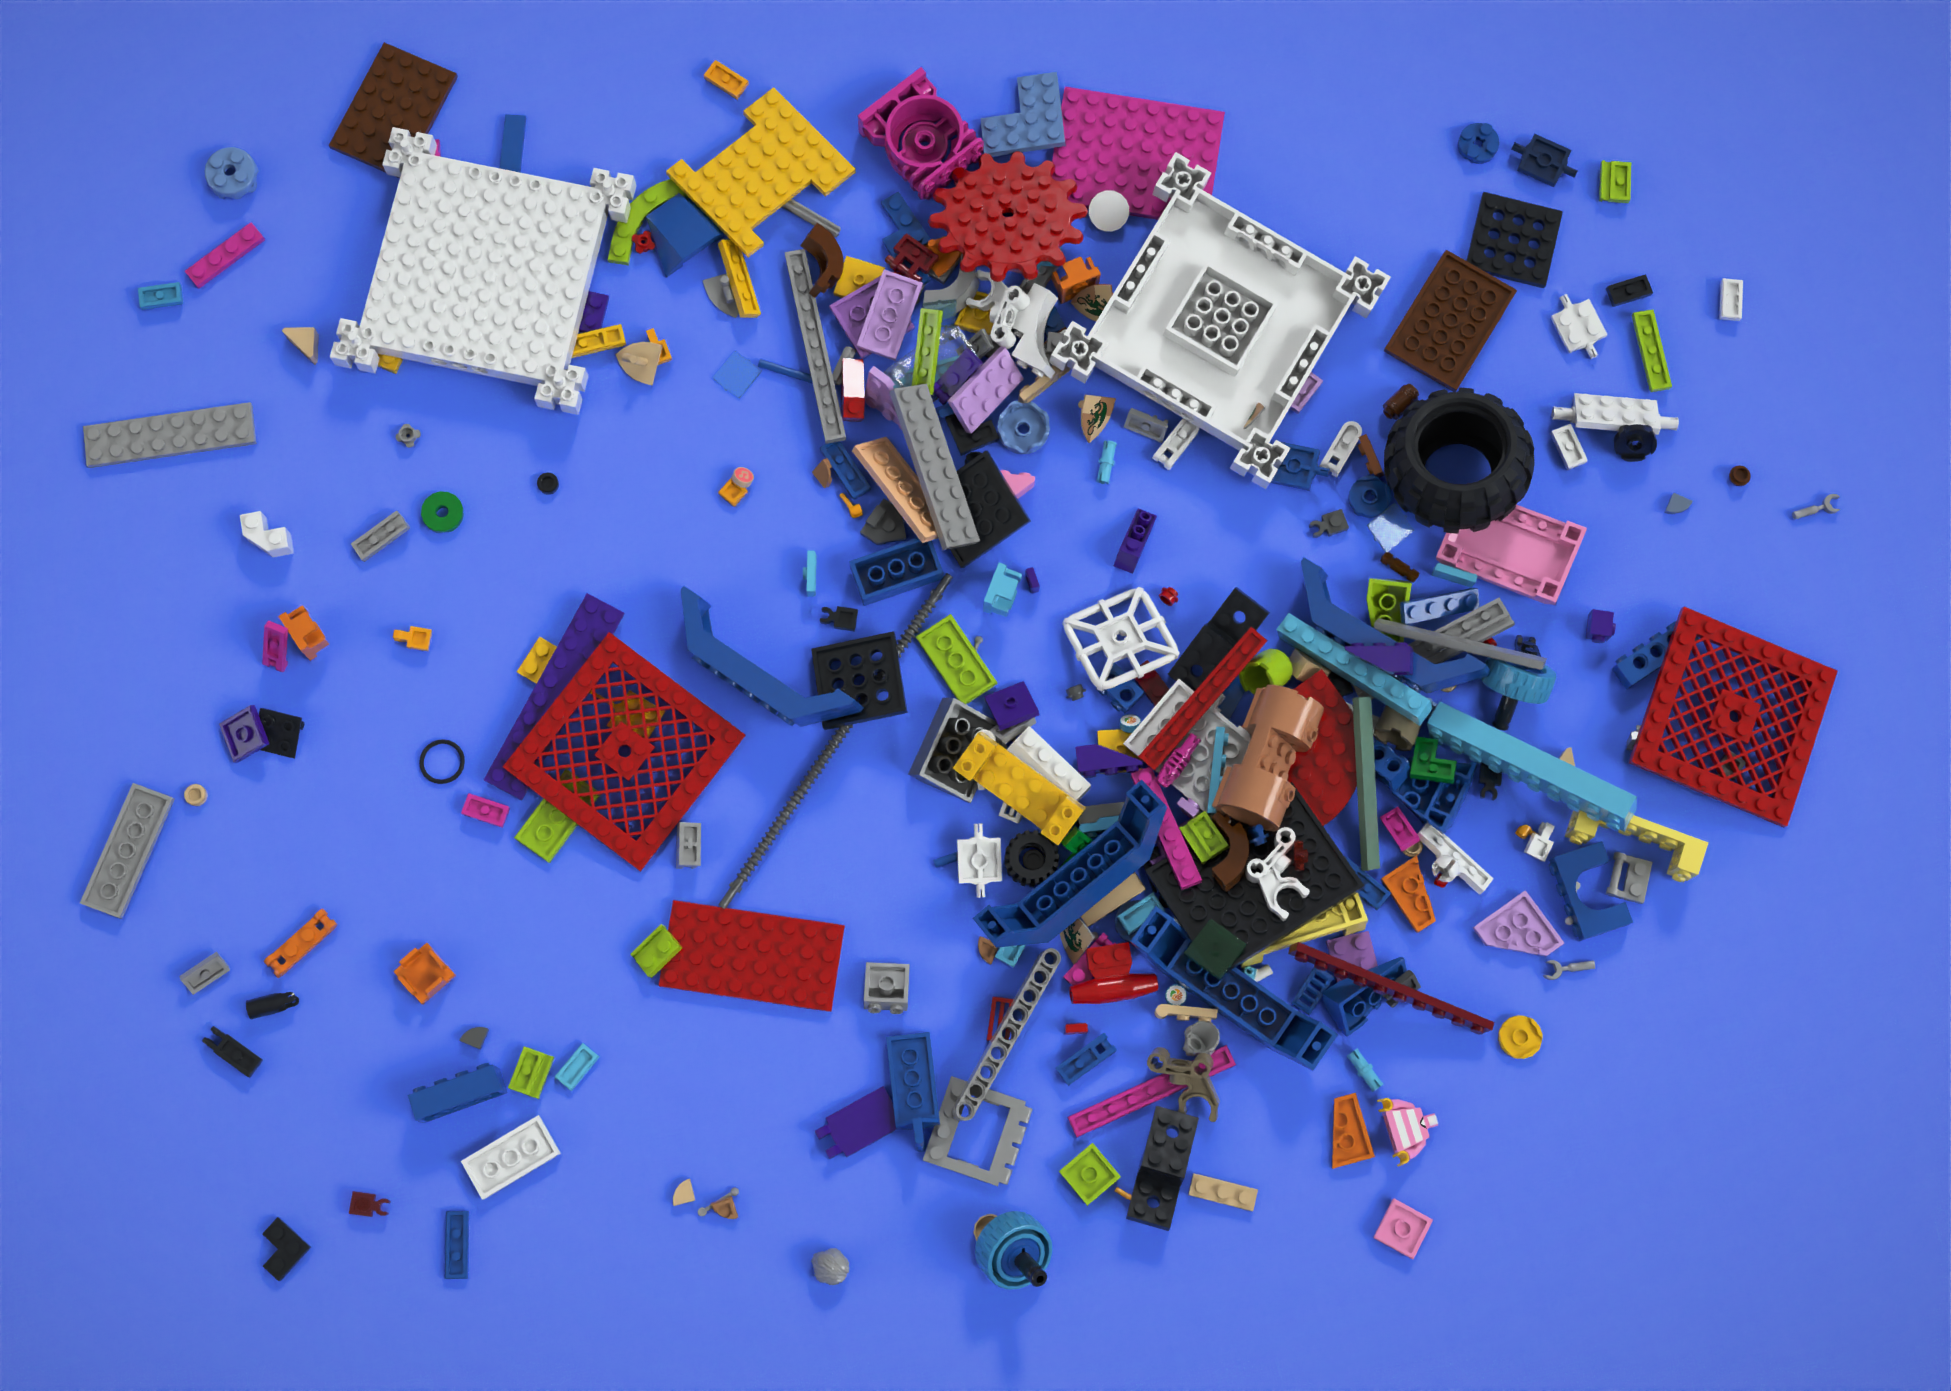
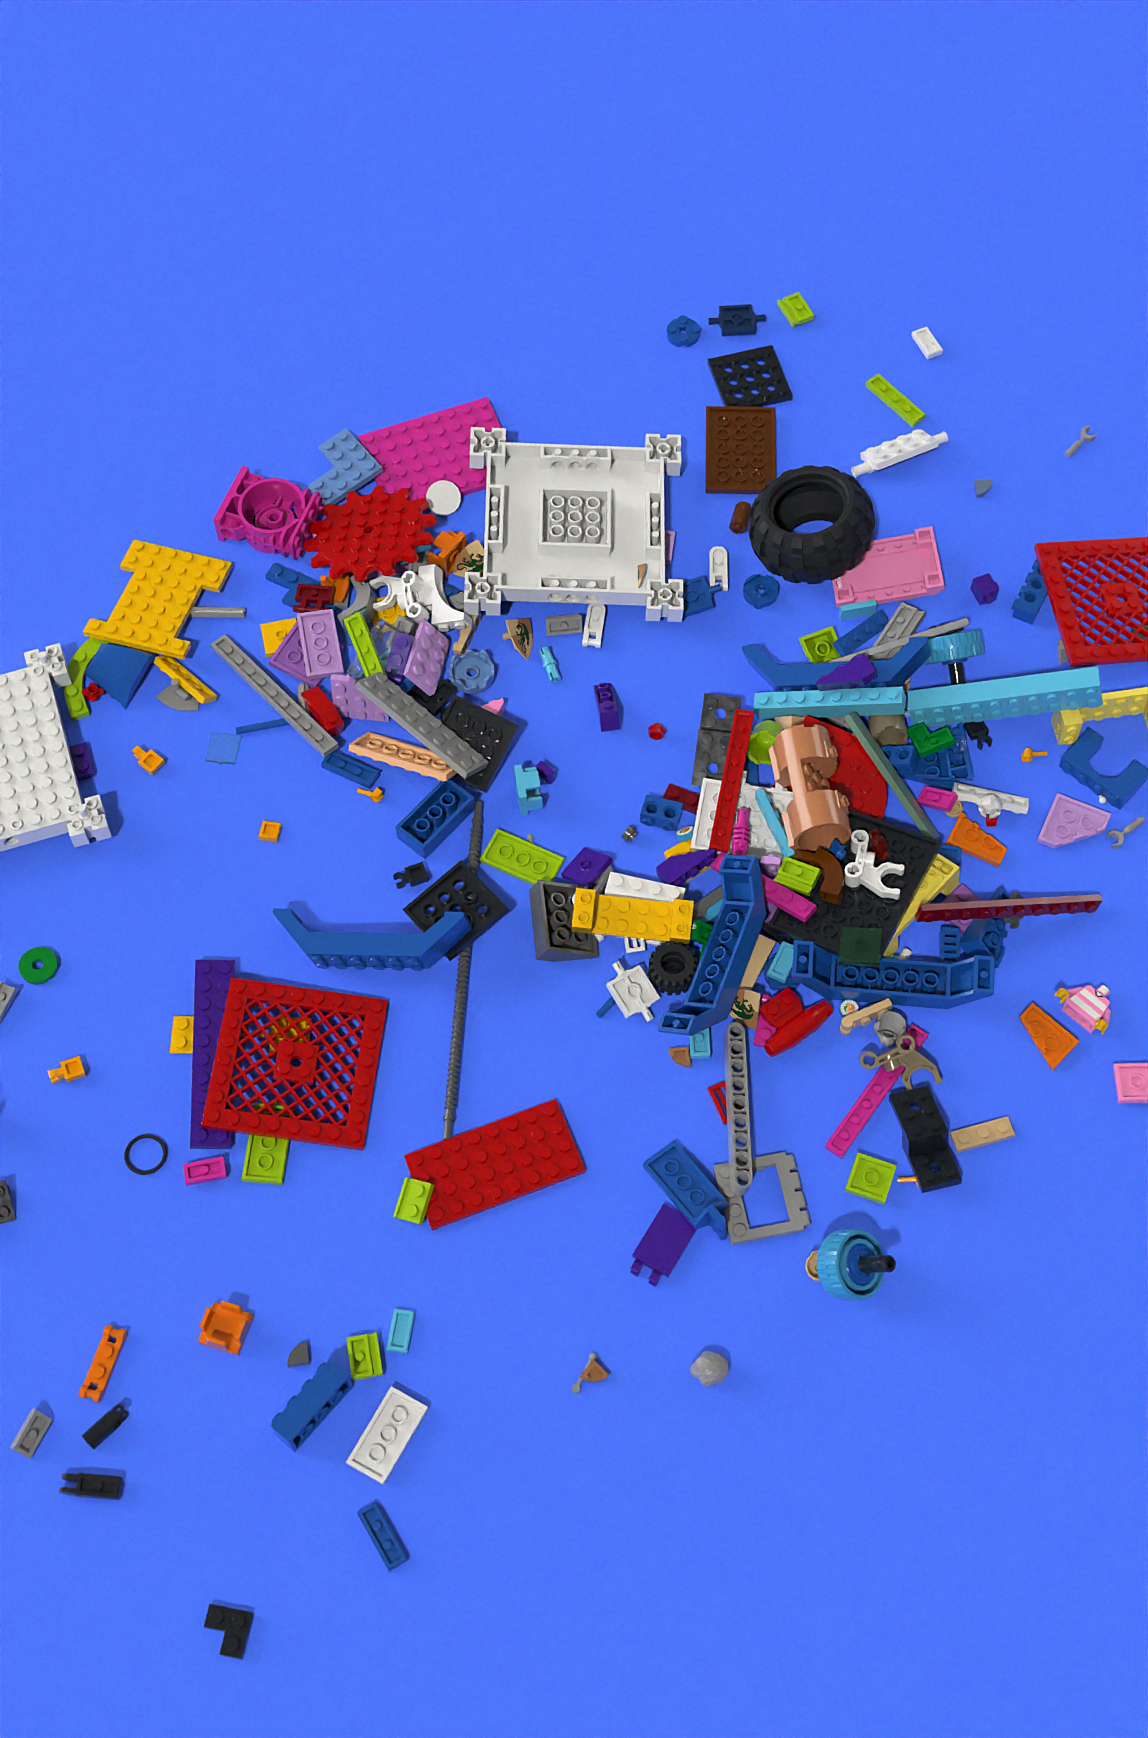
camera: 25 degrees left, 15 degrees down
clear red plate [349,1191,391,1217] -> none
black tile [537,472,559,495] -> none
yellow plate [572,324,626,358] -> none
tan shield [615,342,663,386] -> none
tan tile [673,1179,696,1206] -> none
light grey hinge [676,822,701,869] -> none
light orange plate [704,60,749,100] -> none
tile [732,467,754,488] -> none
reddish brown arch [800,222,844,298] -> none
medium azure plate [803,550,817,597] -> none
medium nougat tile [812,458,832,488] -> none
dark grey plate [860,499,907,545] -> none
light grey plate [864,962,910,1014] -> none
blue plate [1055,1032,1117,1086] -> none
white plate [1062,587,1180,691] -> none
red tile [1065,1023,1088,1035] -> none
dark grey plate [1309,509,1349,538] -> none
medium azure pin [1346,1048,1384,1092] -> none
dark orange plate [1358,434,1384,478] -> none
clear light blue piece [1366,503,1415,552] -> none
reddish brown axle [1380,551,1420,583] -> none
yellow tile [1498,1015,1543,1059] -> none
white plate [1524,822,1555,862] -> none
white plate [1550,424,1588,470] -> none
white plate [1551,294,1608,359] -> none
black plate [1606,274,1653,307] -> none
light grey plate [1606,852,1653,904] -> none
black plate [1613,424,1657,462] -> none
reddish brown plate [1729,465,1751,486] -> none

